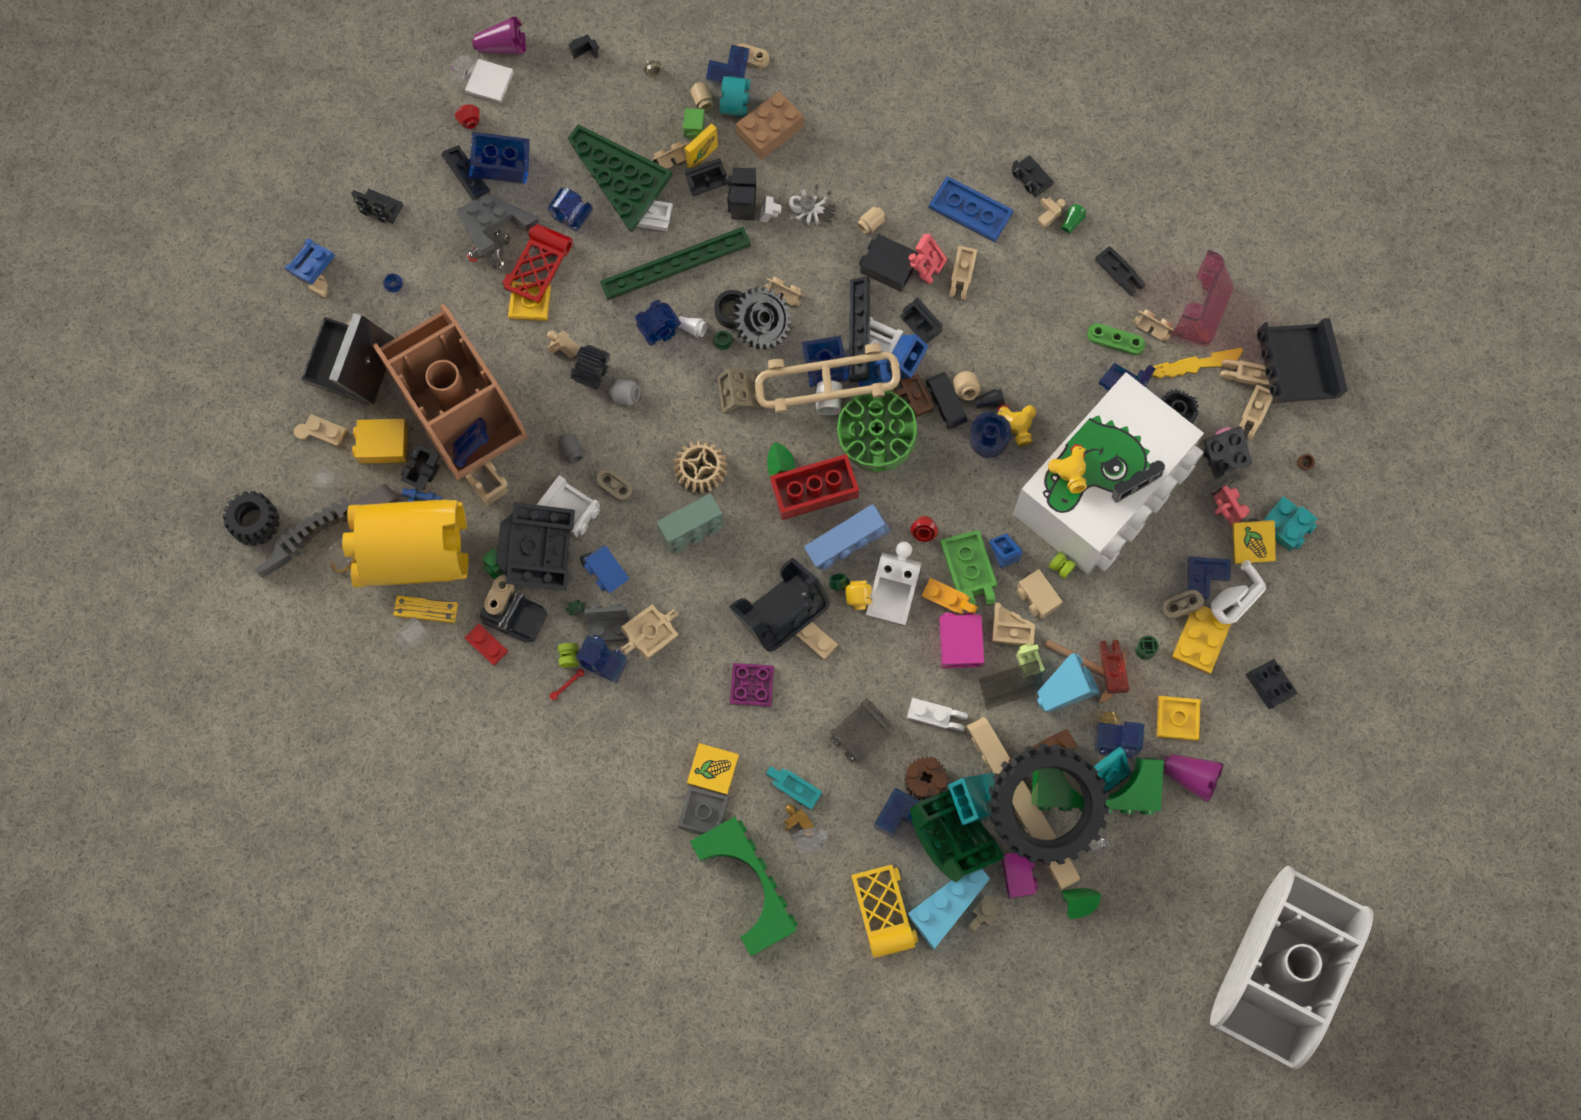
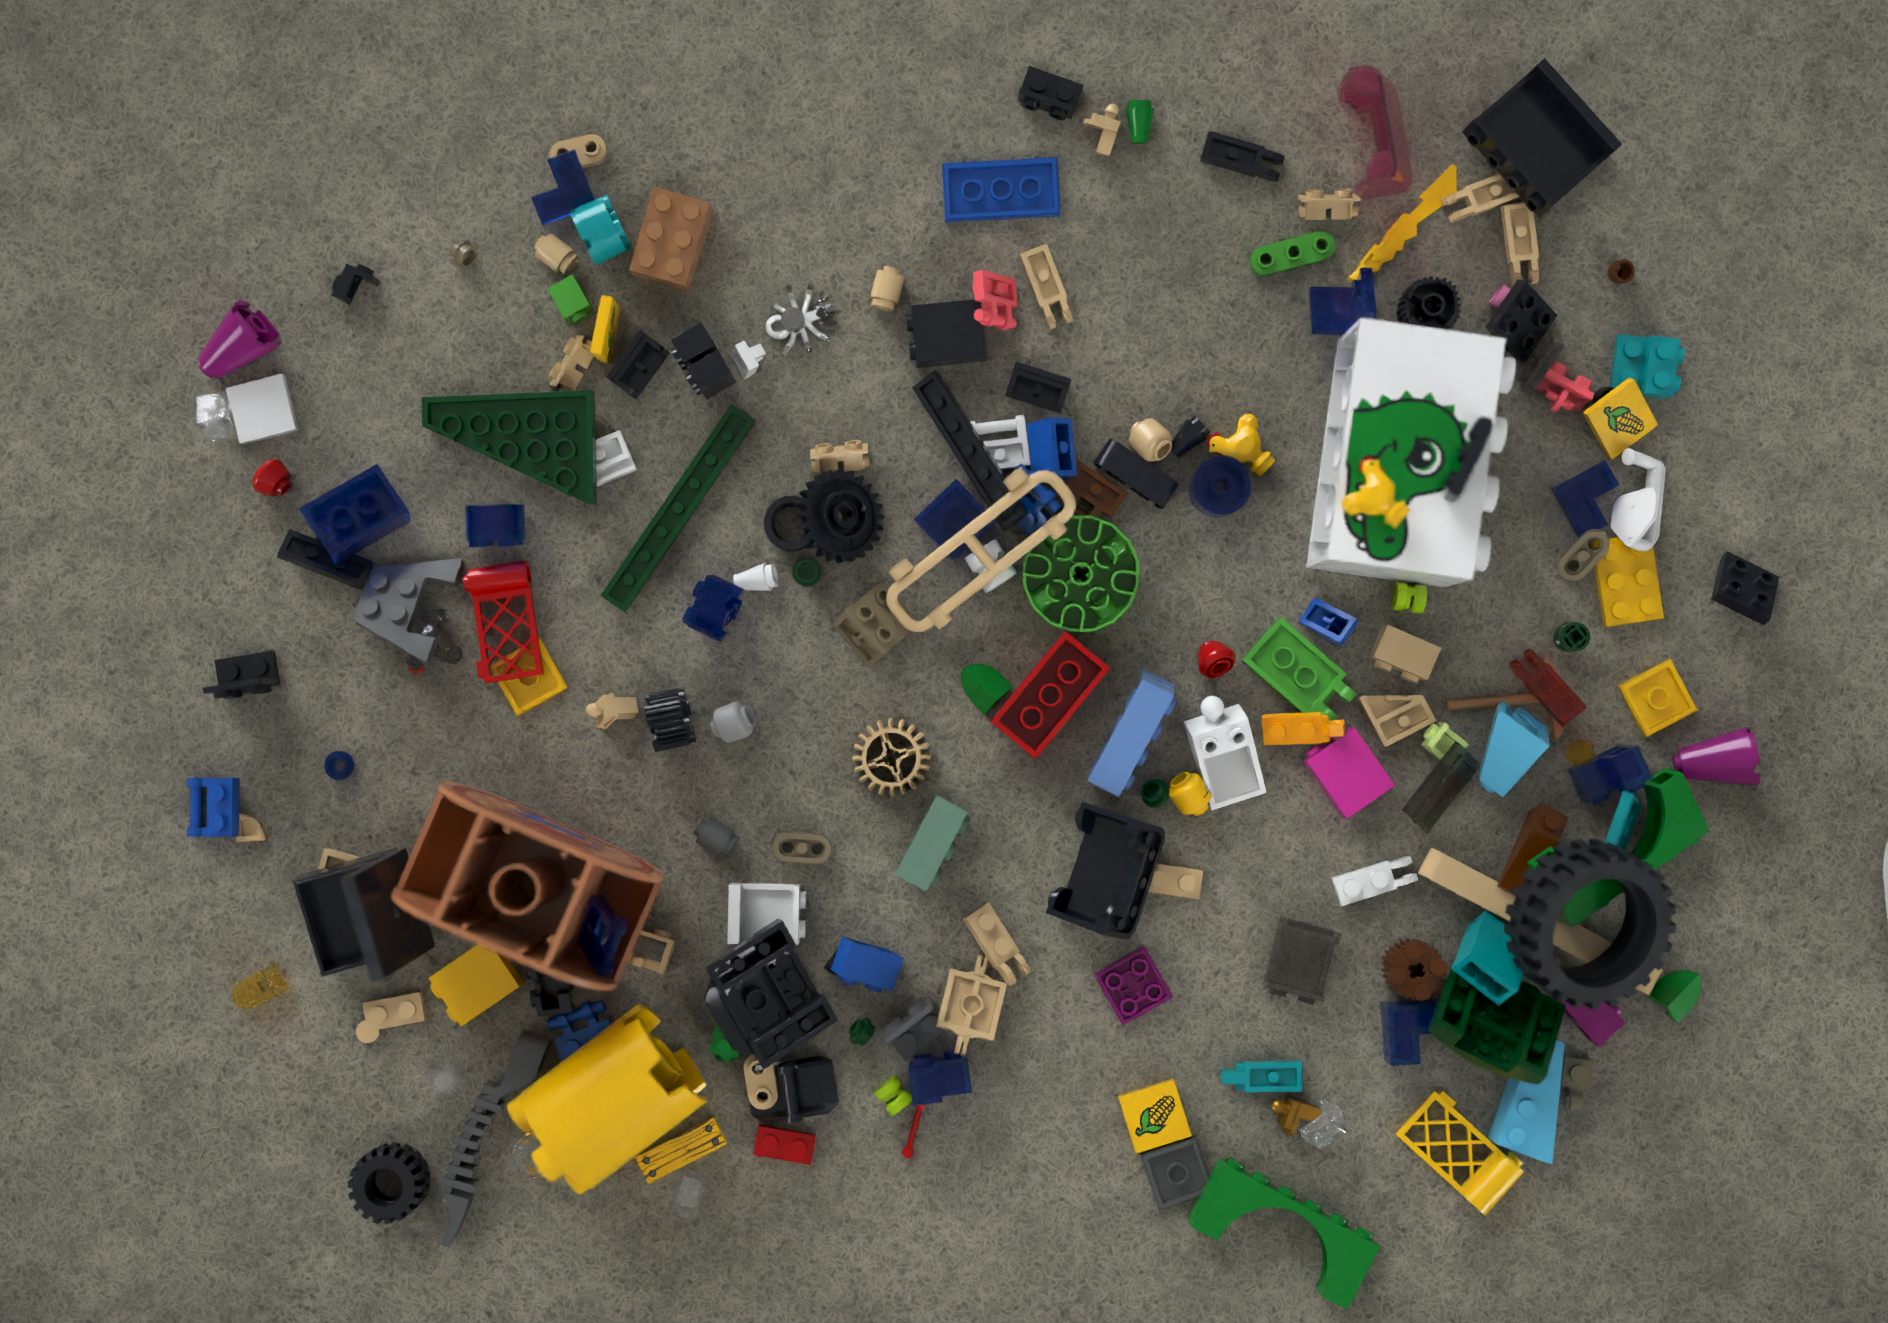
camera: 30 degrees left, 15 degrees up
none -> clear yellow plate [232,963,290,1009]
none -> tan hinge [963,902,1031,986]

